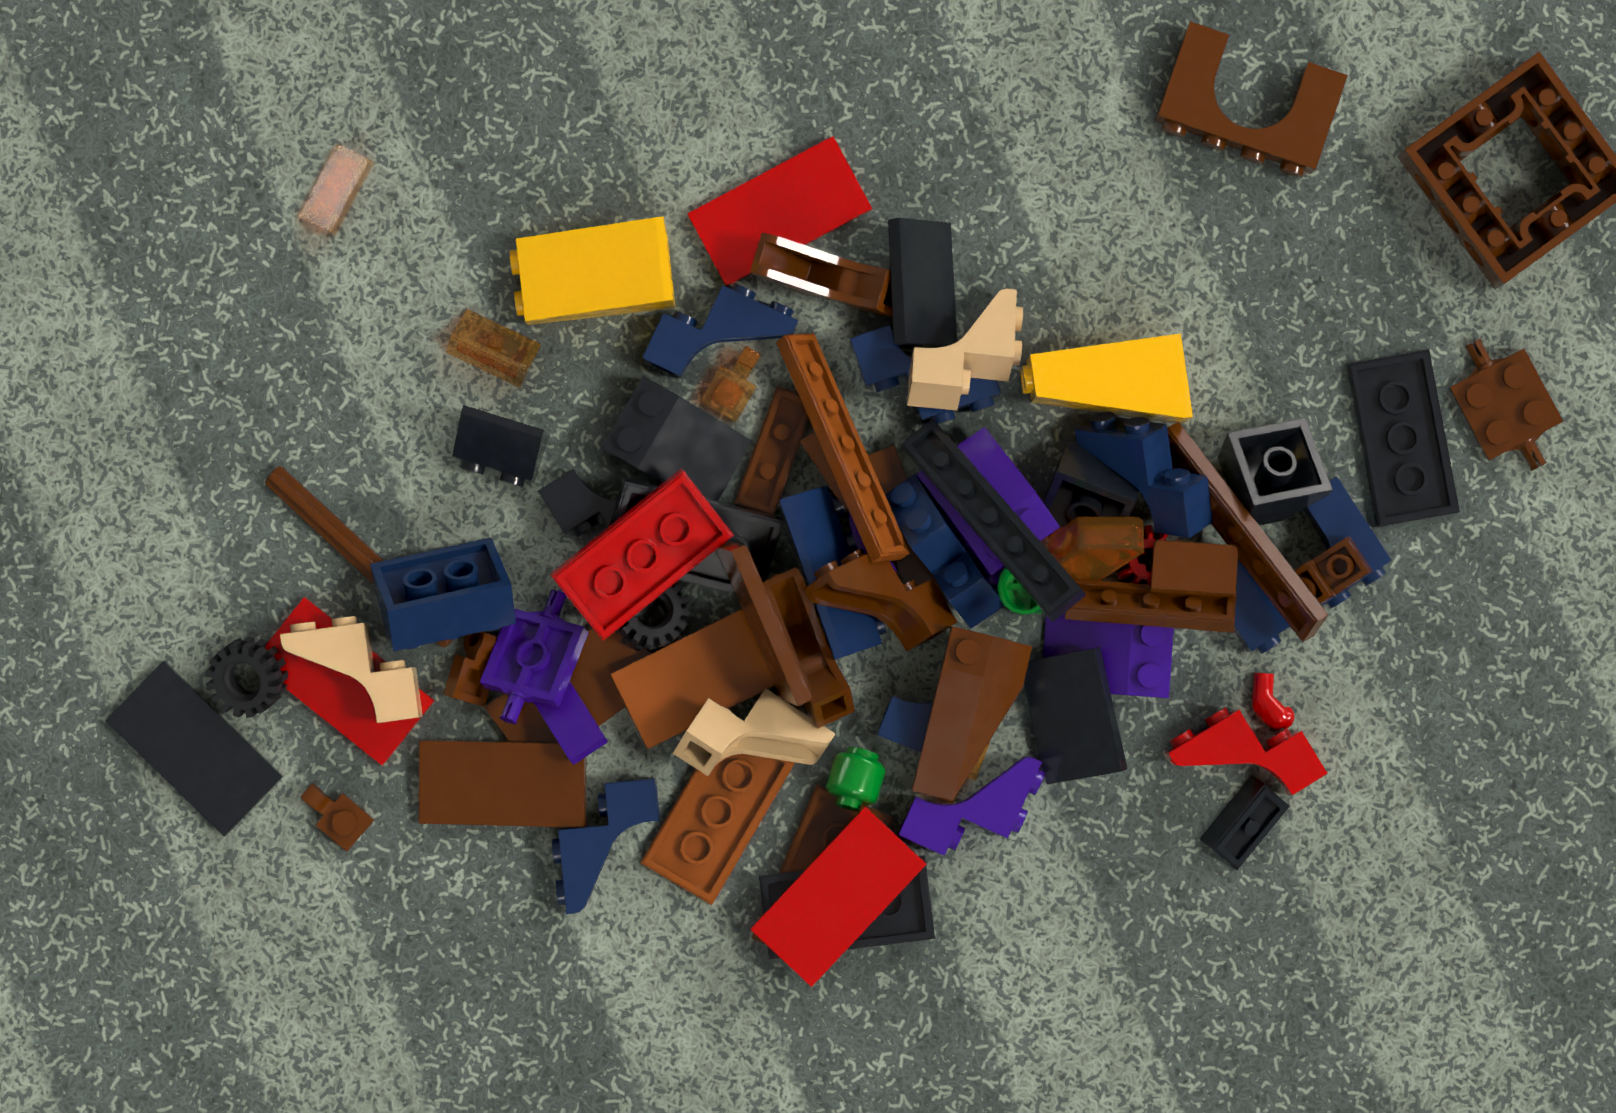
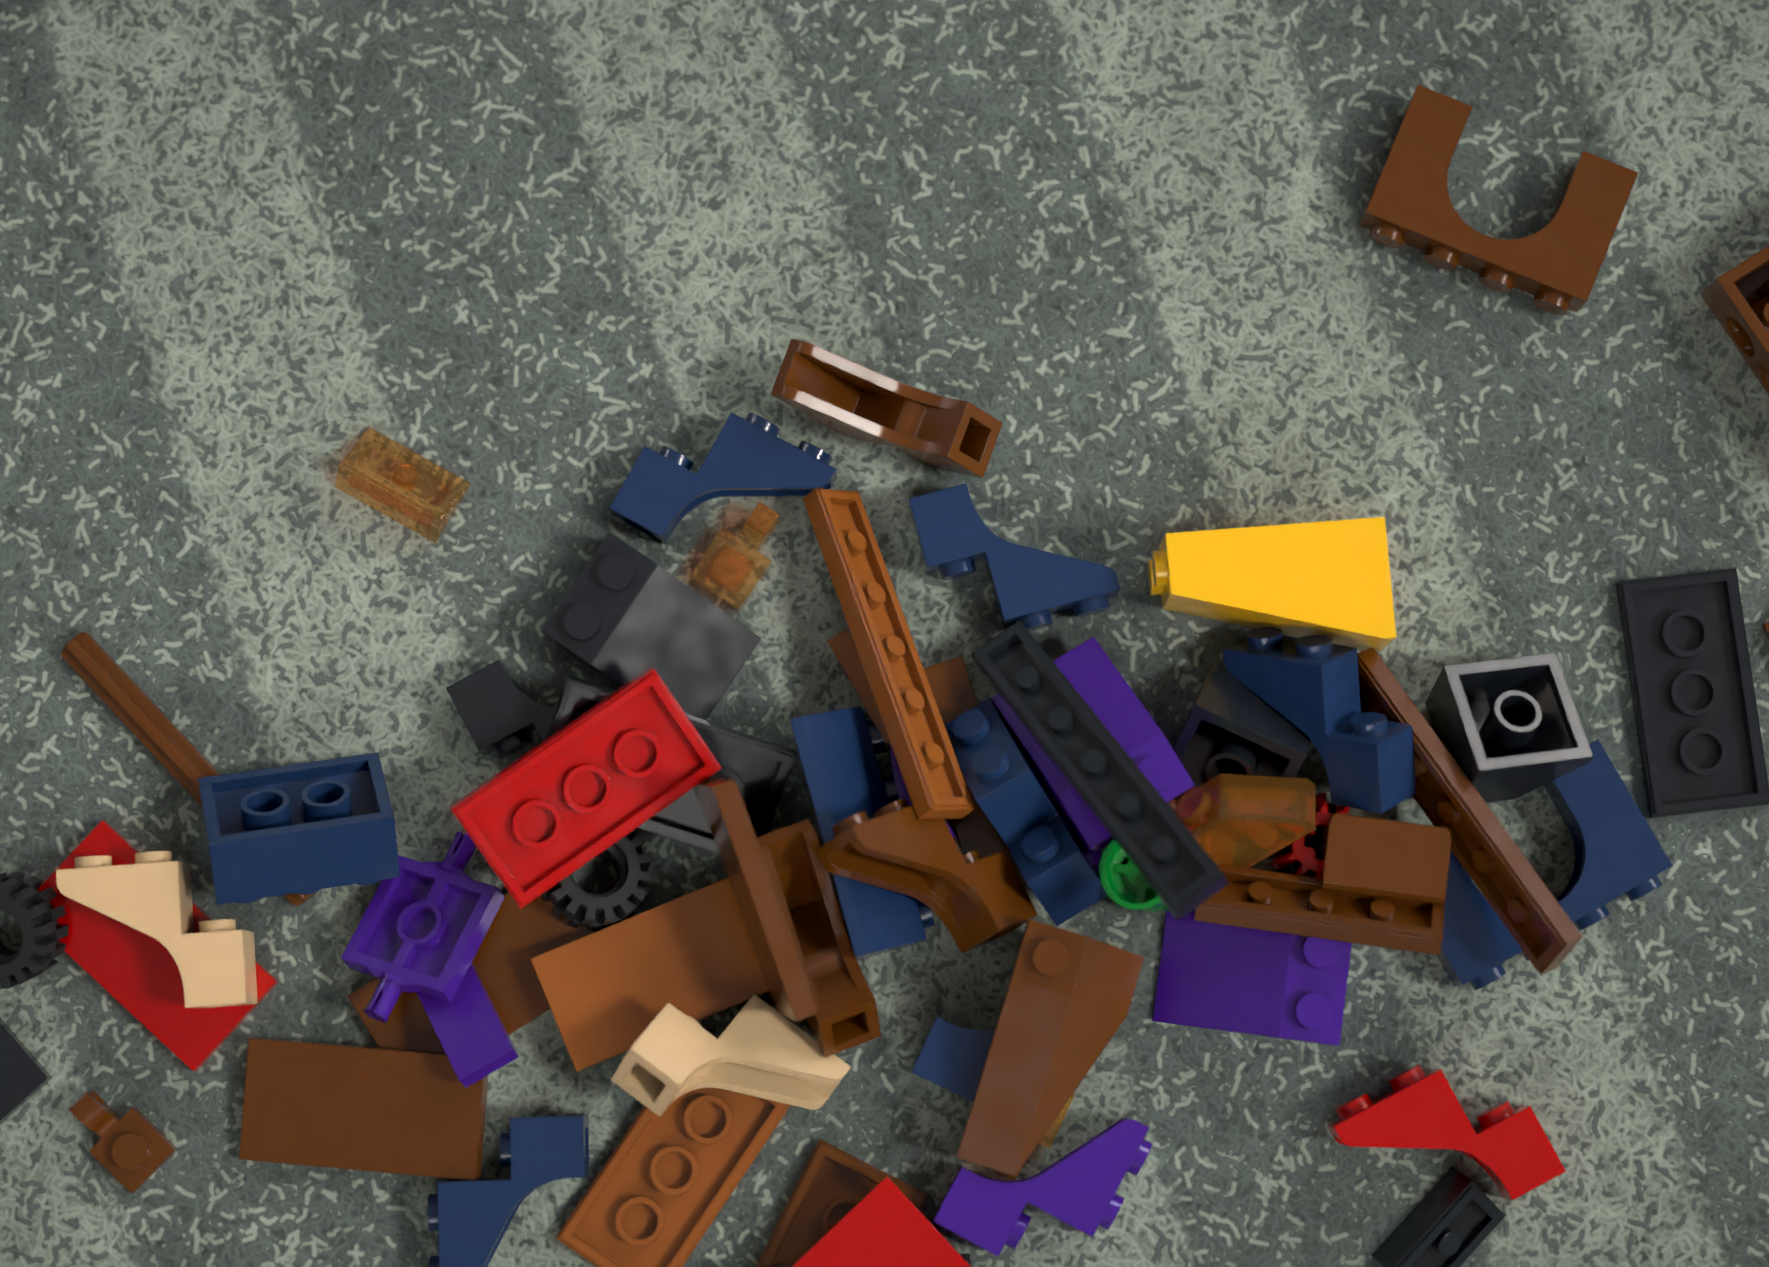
camera: 10 degrees right, 5 degrees down
clear orange slope [298,144,374,236] -> none
reddish brown plate [443,632,497,707] -> none
black slope [452,405,549,487] -> none
yellow slope [510,216,676,325] -> none
red tile [687,136,872,287] -> none
reddish brown tile [735,386,809,516] -> none
green head [826,746,885,811] -> none
black tile [888,218,957,347] -> none
tan arch [907,289,1023,411] -> none
black tile [1024,647,1128,785] -> none
red arm [1252,673,1295,730] -> none
reddish brown slope [1294,536,1373,605] -> none

